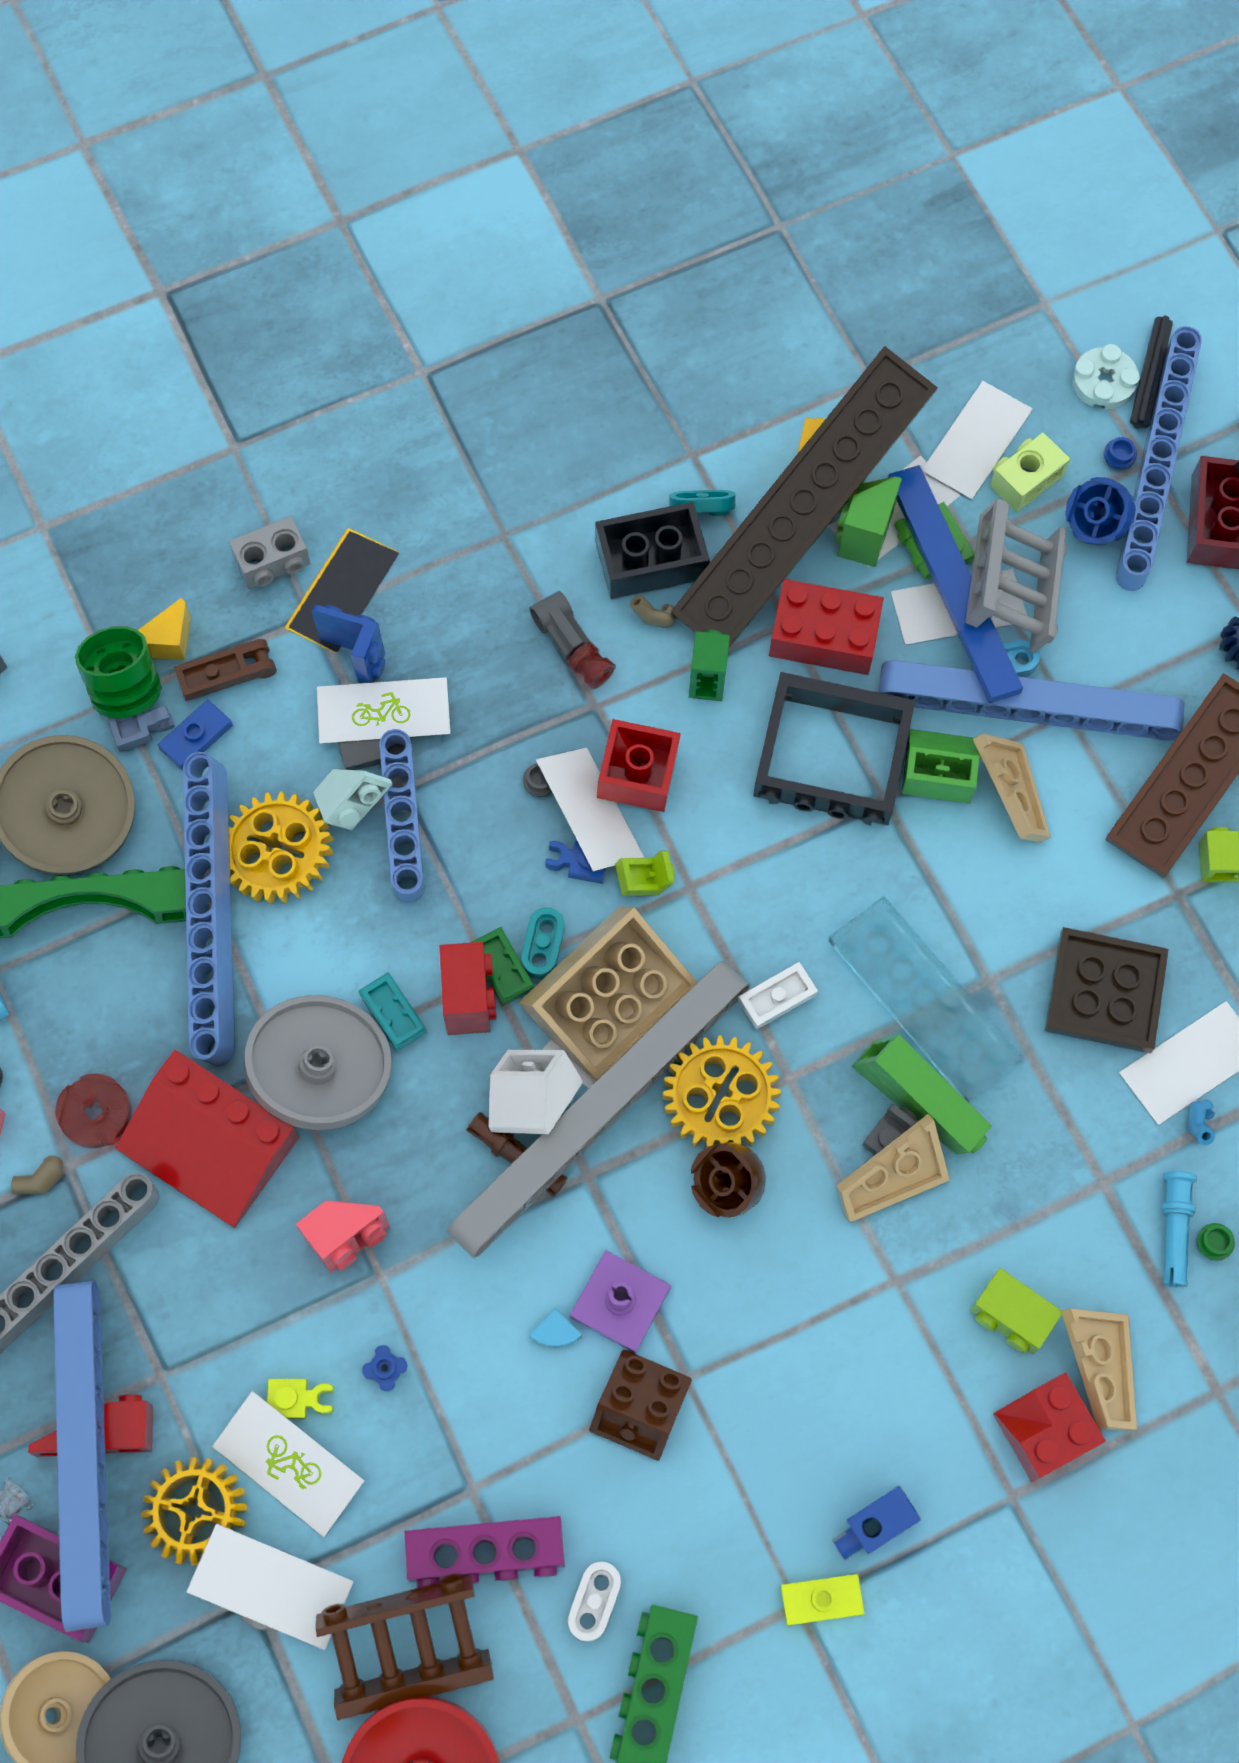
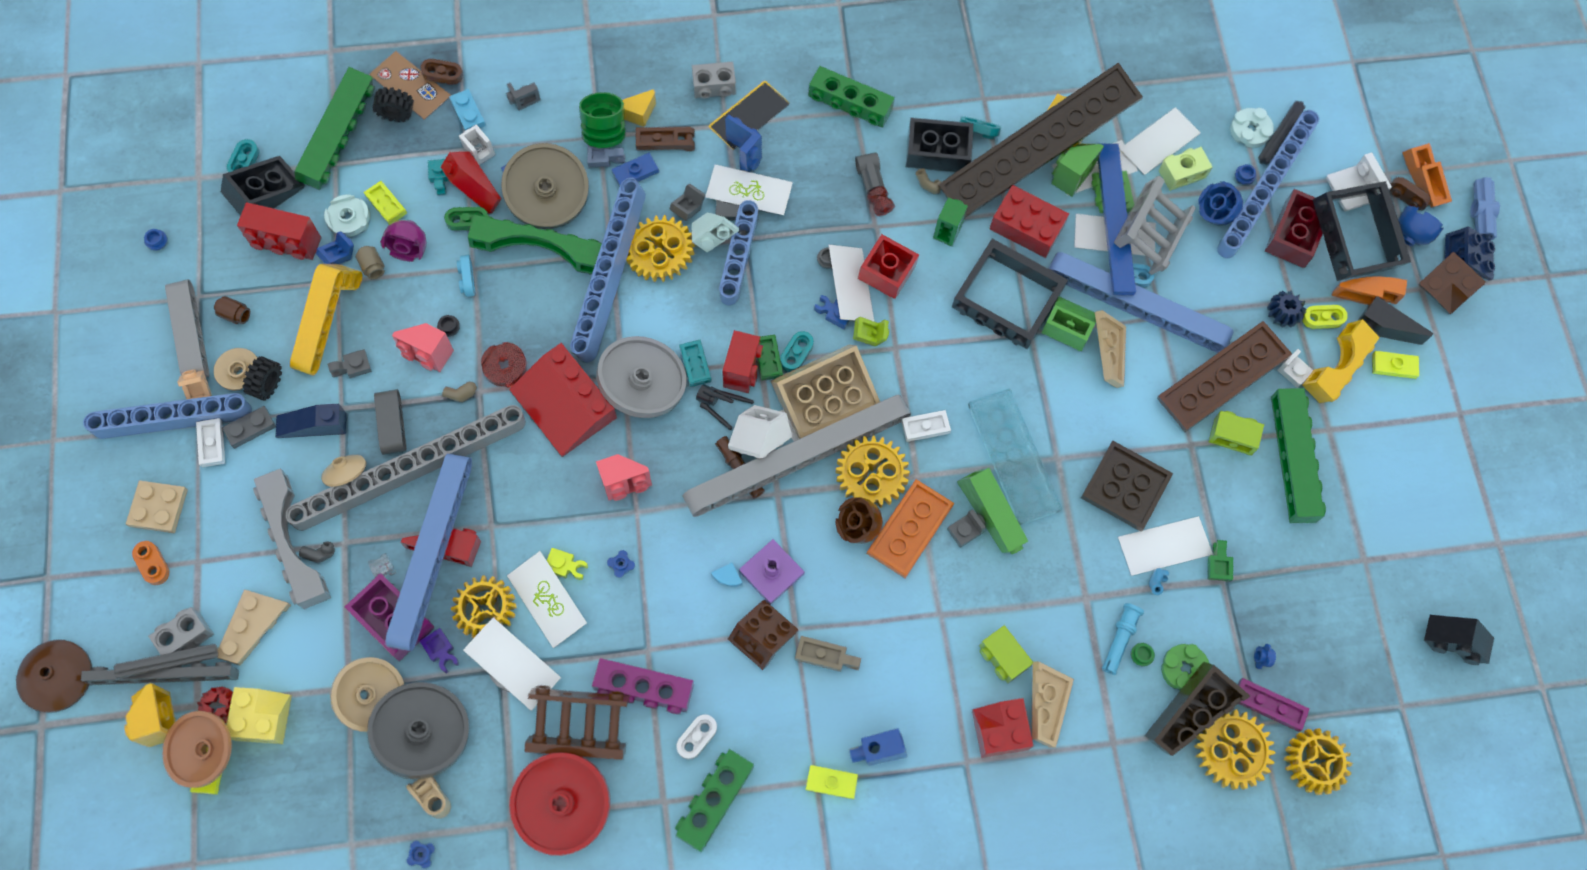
camera: 15 degrees right, 0 degrees up
tan wing [836,1114,950,1222] -> none
none -> dark purple plate [419,628,459,673]
none -> dark grey bracket [669,184,705,221]
none -> black plant [696,384,754,430]
none -> dark tan plate [795,636,861,672]
none -> green brick [808,65,895,128]
none -> orange tile [866,479,954,579]

